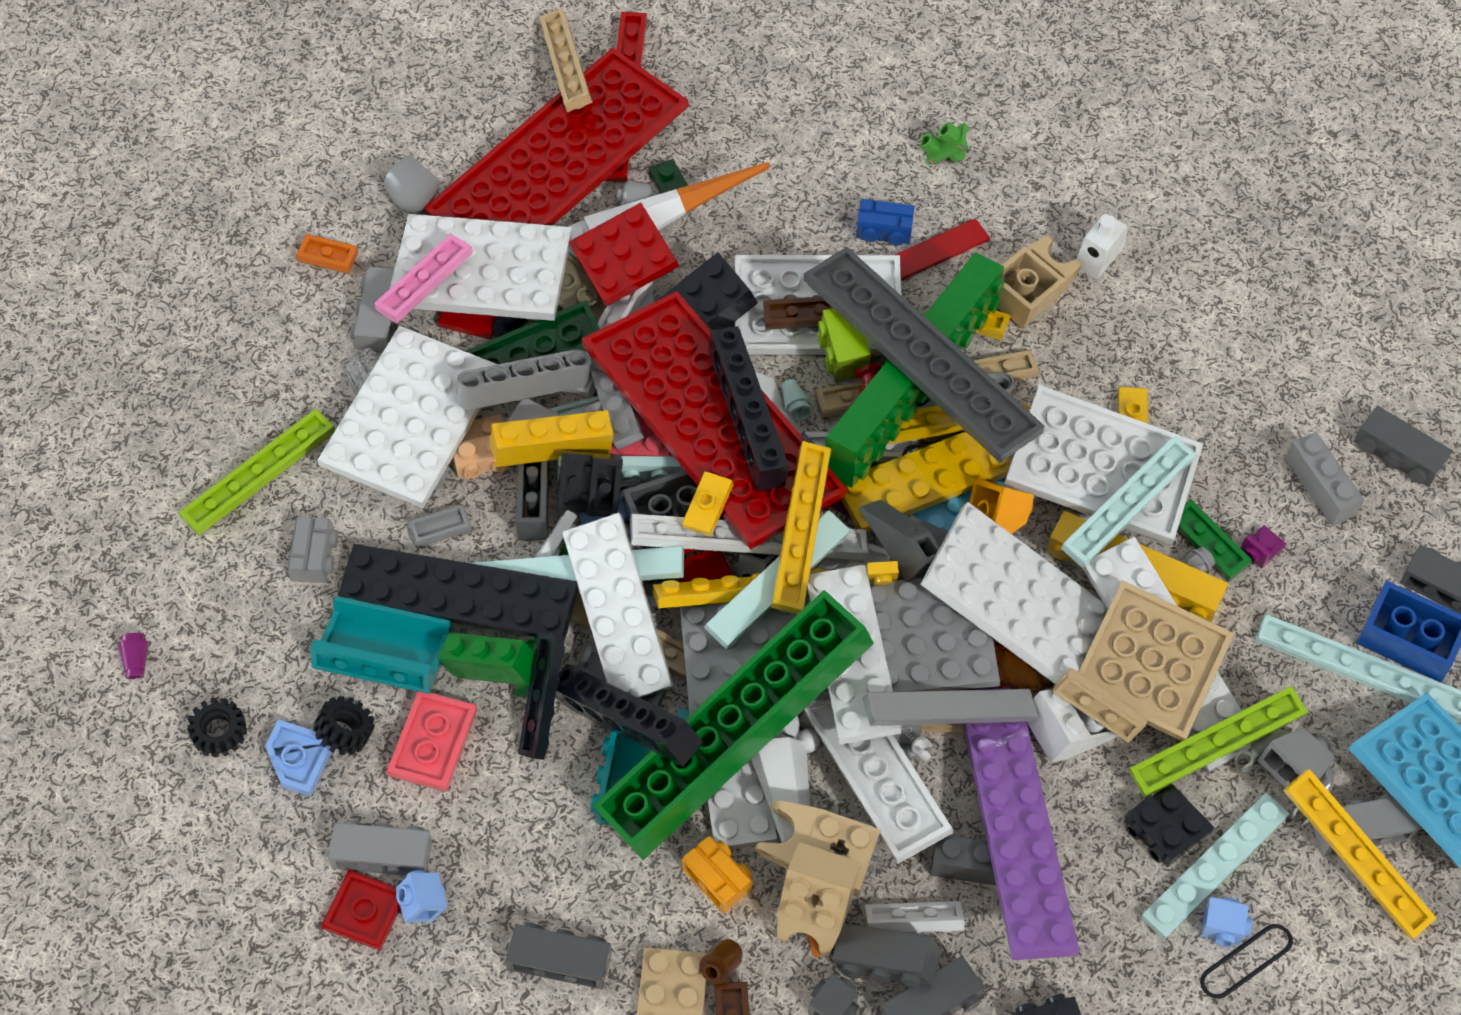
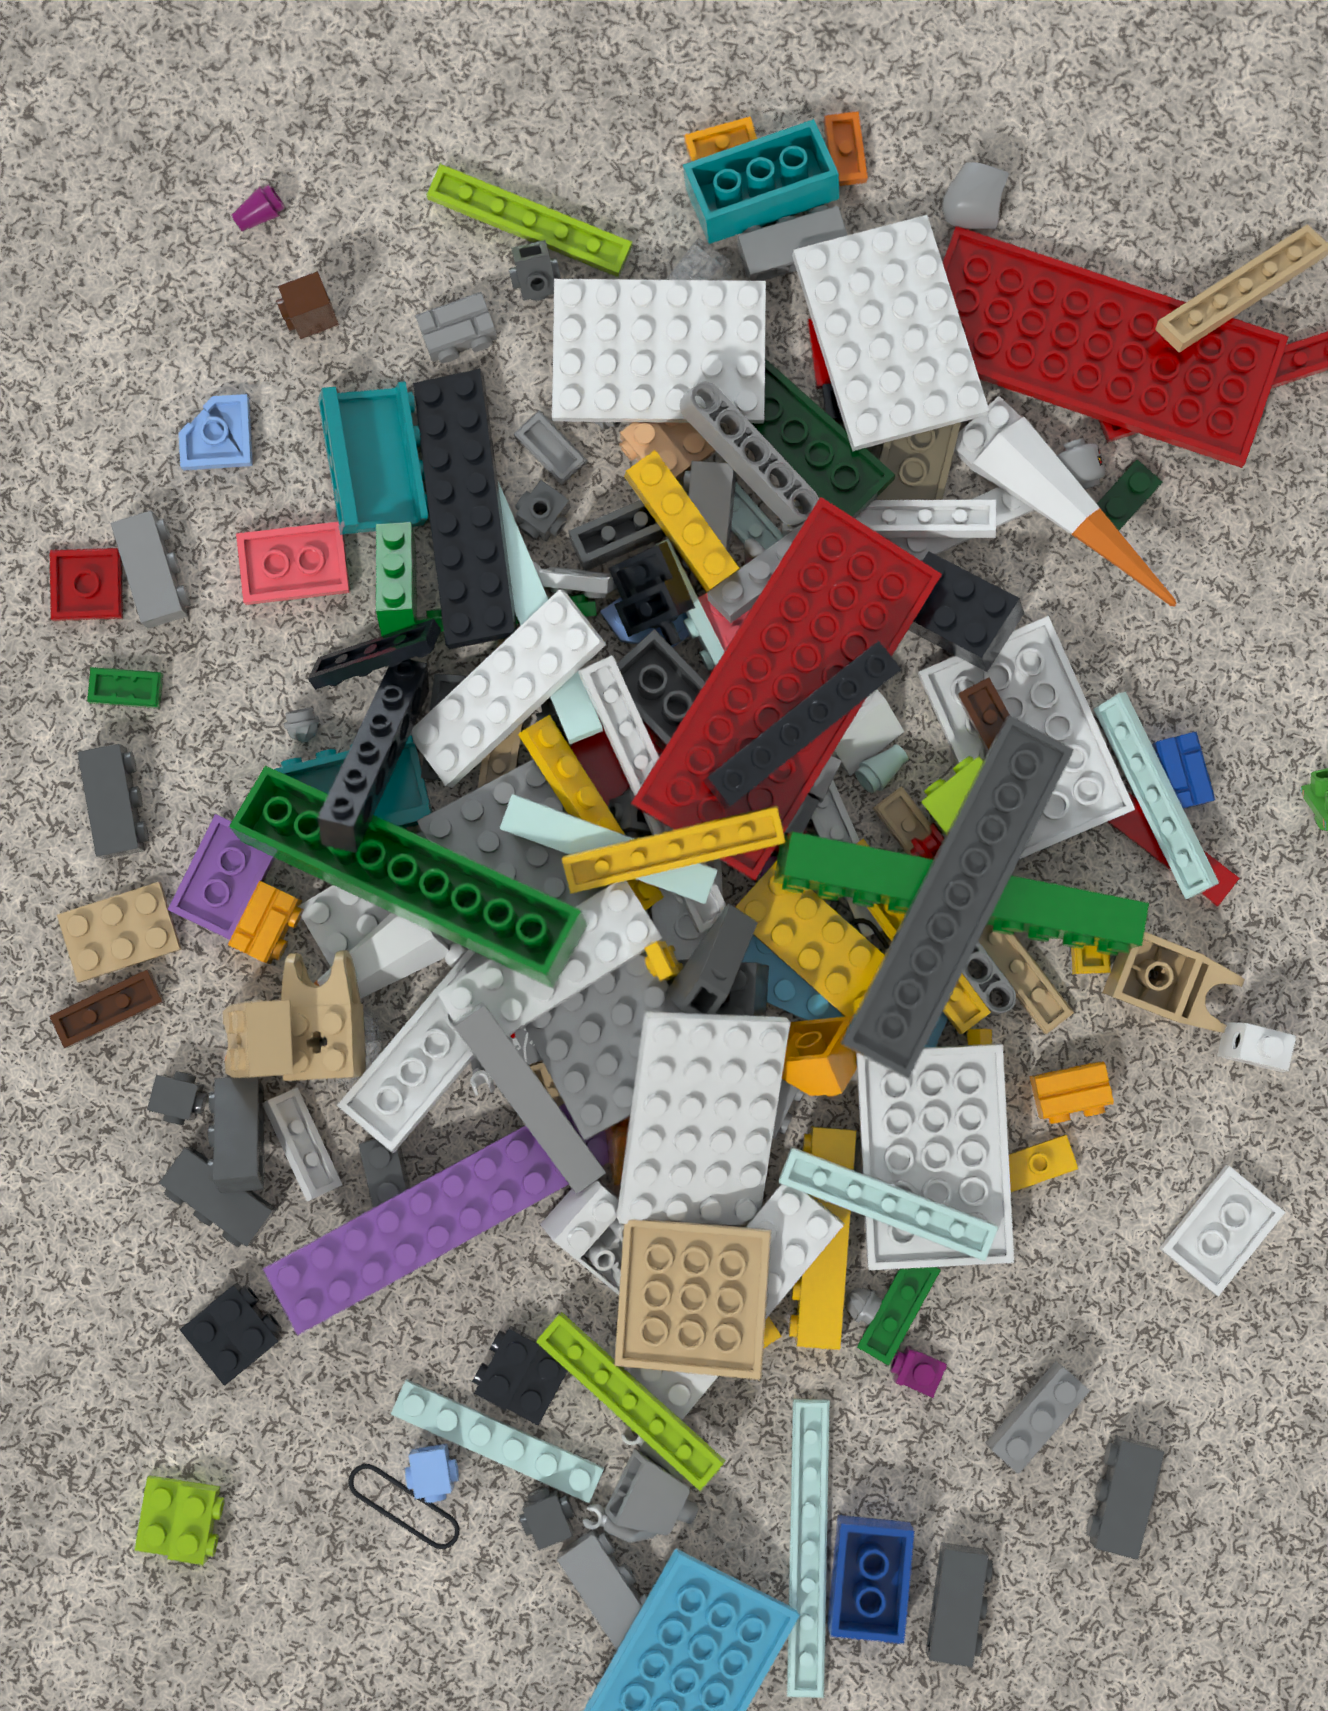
camera: 65 degrees right, 25 degrees up
black tyre [187,698,247,757] -> none
black tyre [313,696,375,755] -> none
bright pink plate [374,233,473,324] -> none
light blue brick [396,870,448,923] -> none
red plate [569,202,679,307] -> none
yellow plate [682,472,734,537] -> none
reddish brown brick [699,939,743,984] -> none
tan tile [1052,668,1148,743] -> none
yellow plate [1283,769,1437,939] -> none
none -> green plate [87,667,163,709]
none -> medium lavender plate [167,814,275,940]
none -> reddish brown piece [276,271,339,339]
none -> light grey plate [284,708,319,742]
none -> dark grey brick [509,240,561,301]
none -> dark grey brick [515,480,571,542]
none -> dark grey brick [519,1487,575,1551]
none -> teal brick [683,119,839,244]
none -> light orange plate [684,116,757,162]
none -> light orange brick [1029,1061,1114,1124]
none -> light aqua tile [1093,692,1219,899]
none -> white plate [1159,1165,1285,1296]

